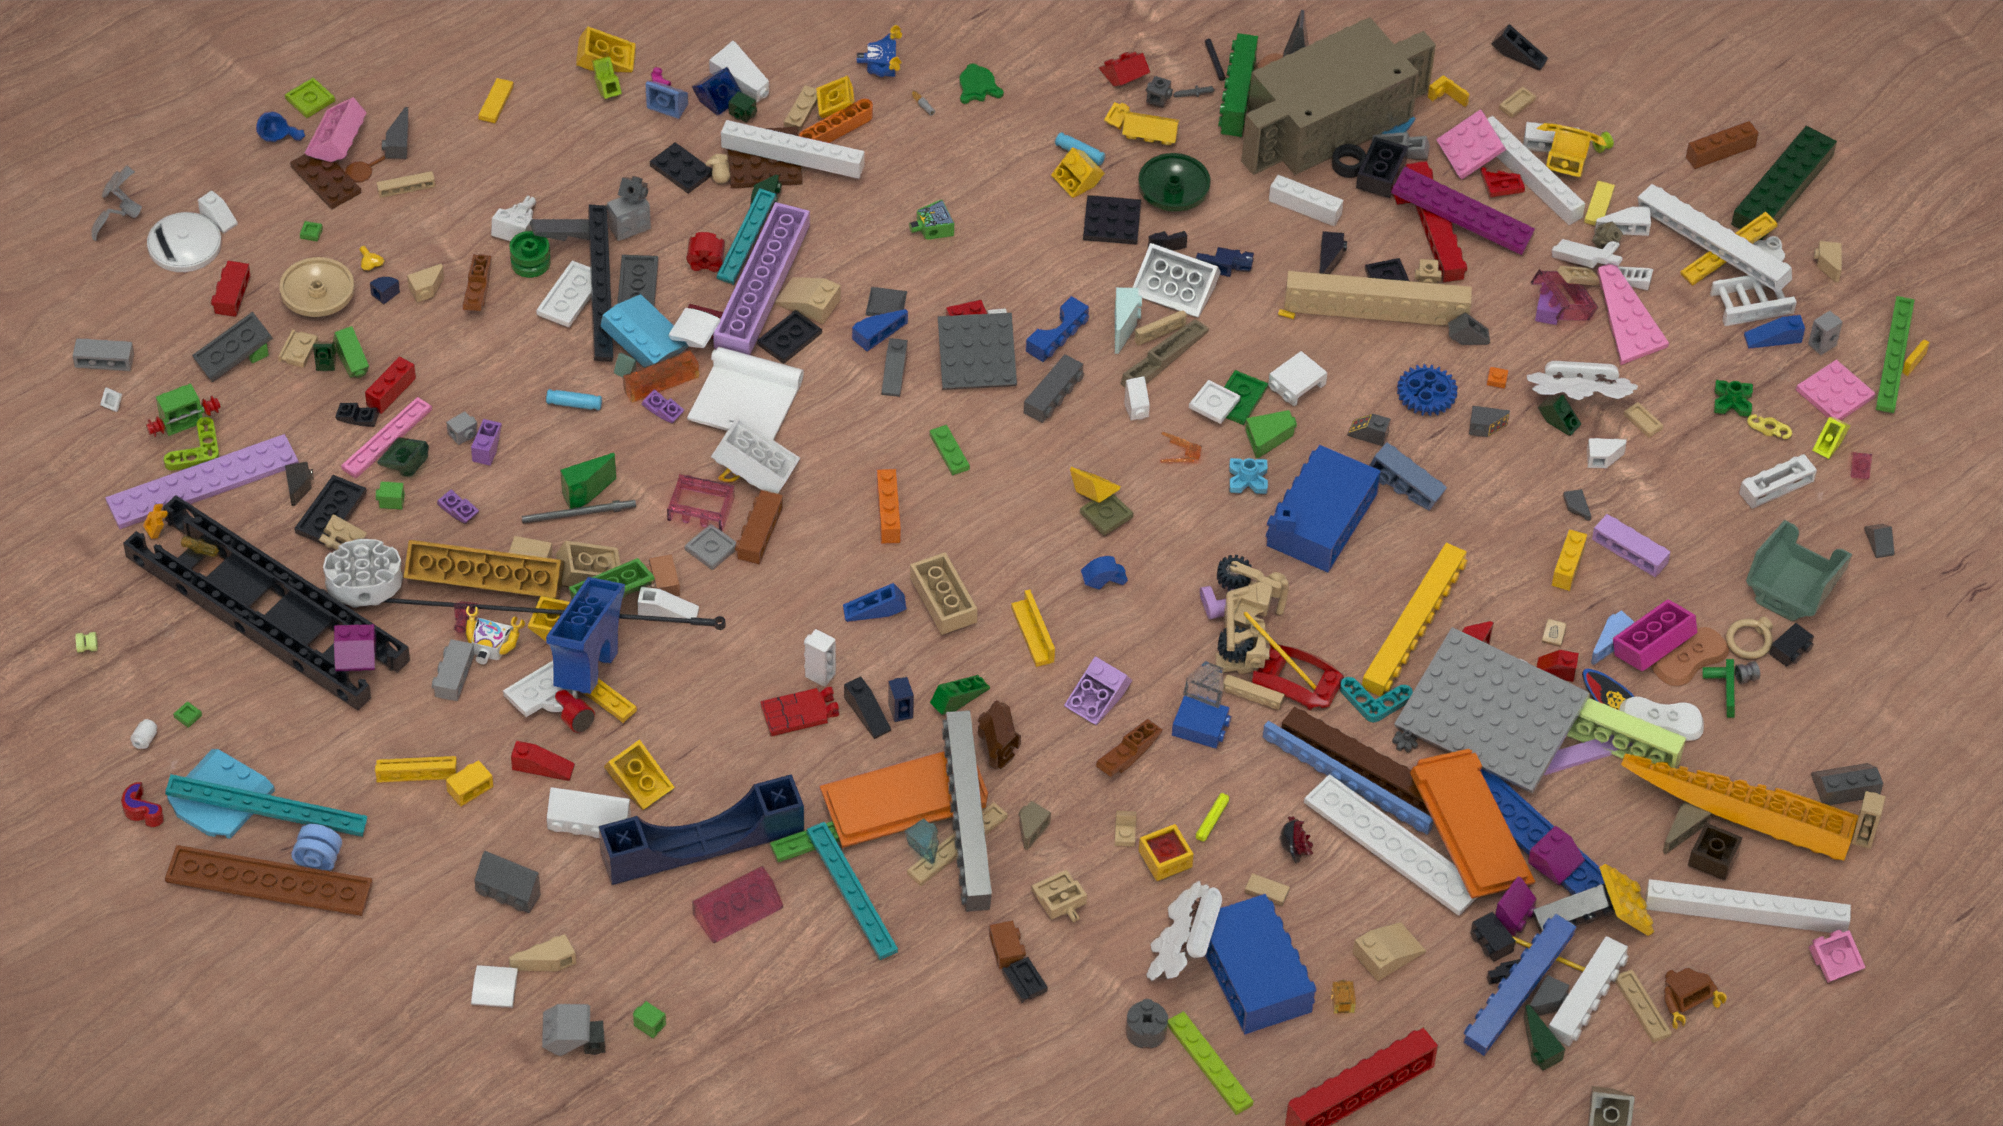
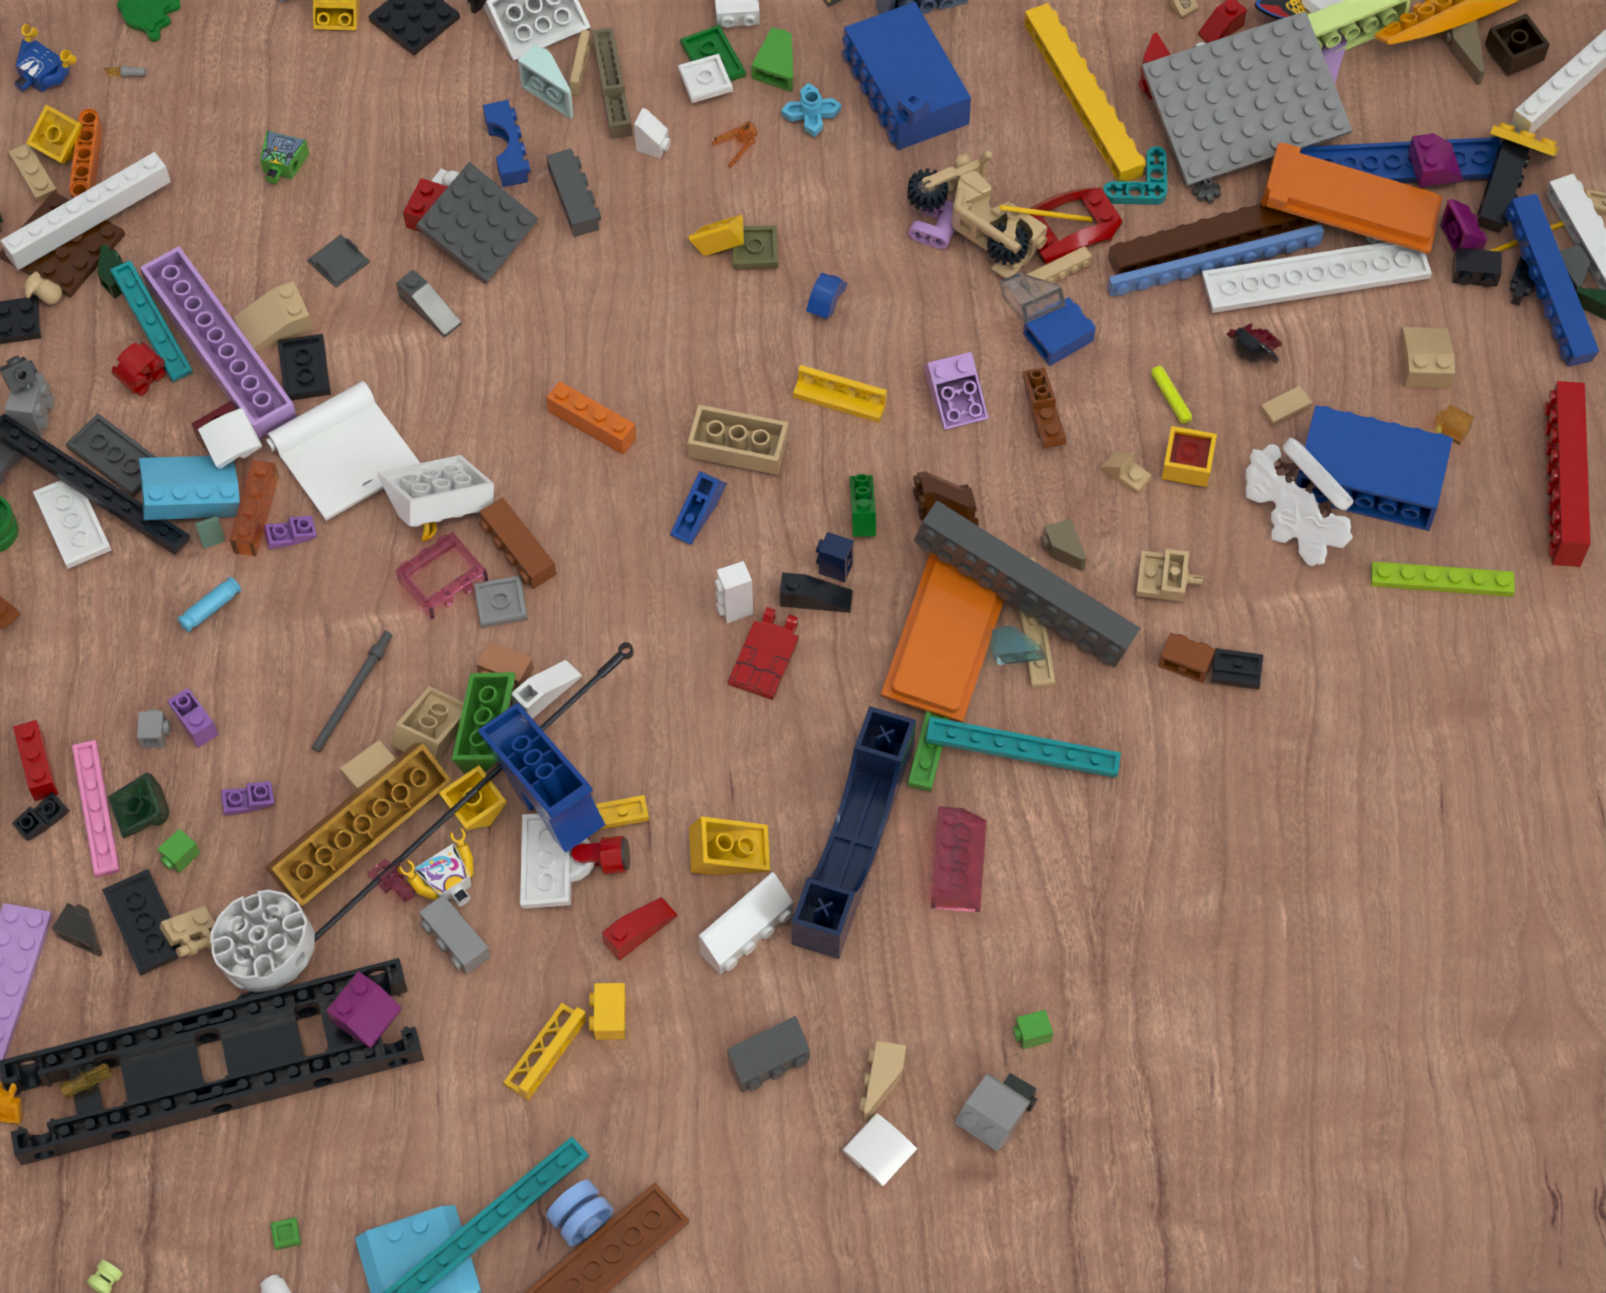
camera: 50 degrees left, 10 degrees up
green slope [560,452,617,509] -> none
blue slope [852,309,908,351] -> none
bright green plate [929,425,970,475] -> none
dark grey brick [1126,999,1168,1048] -> none

